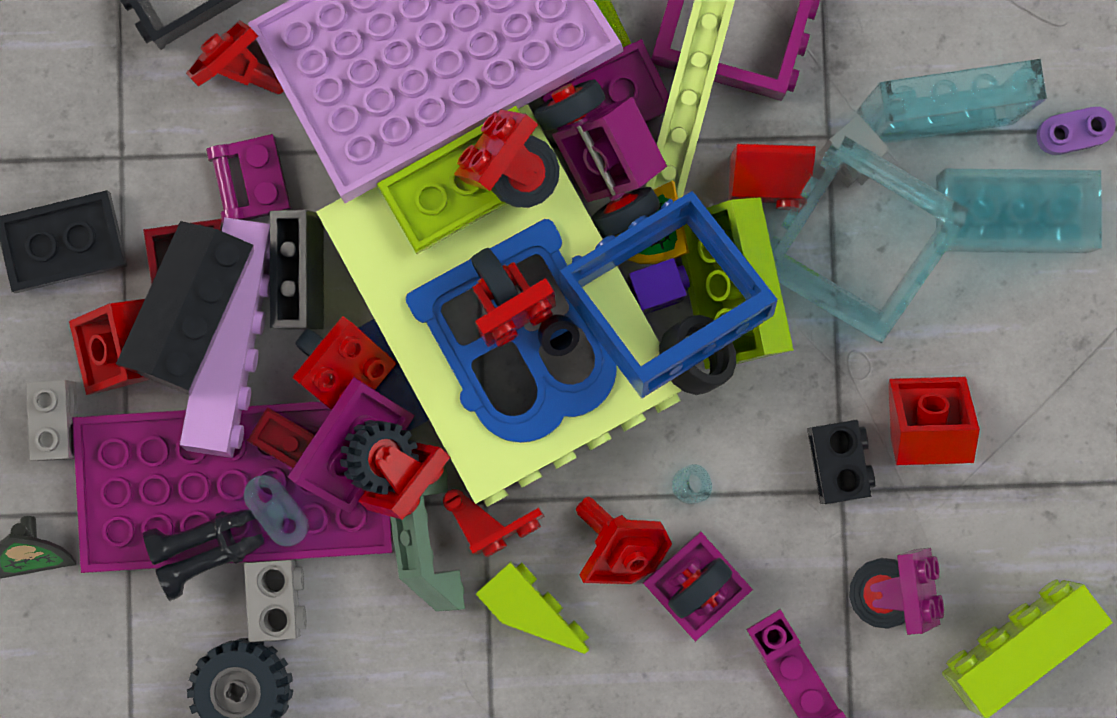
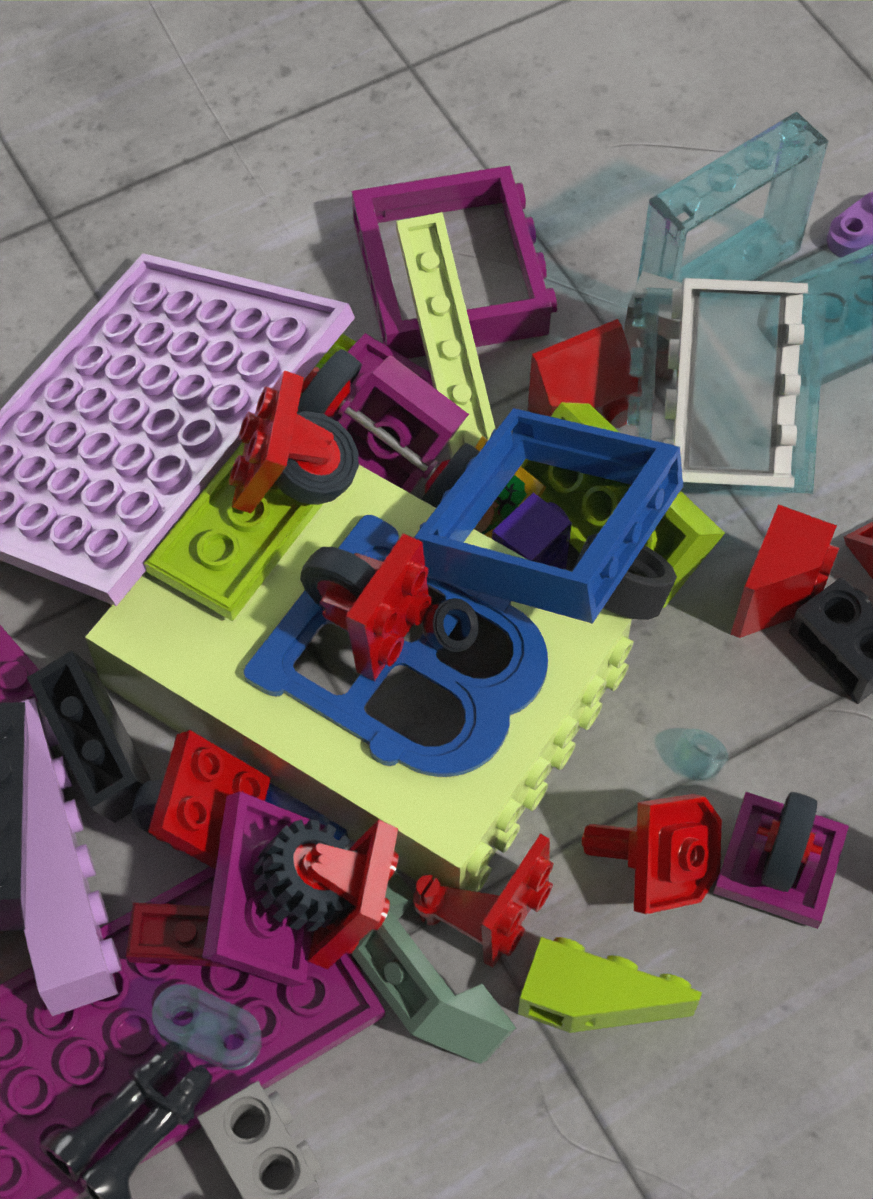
camera: 25 degrees left, 25 degrees down
none -> clear window [663,278,808,488]
none -> red slope [730,504,839,638]

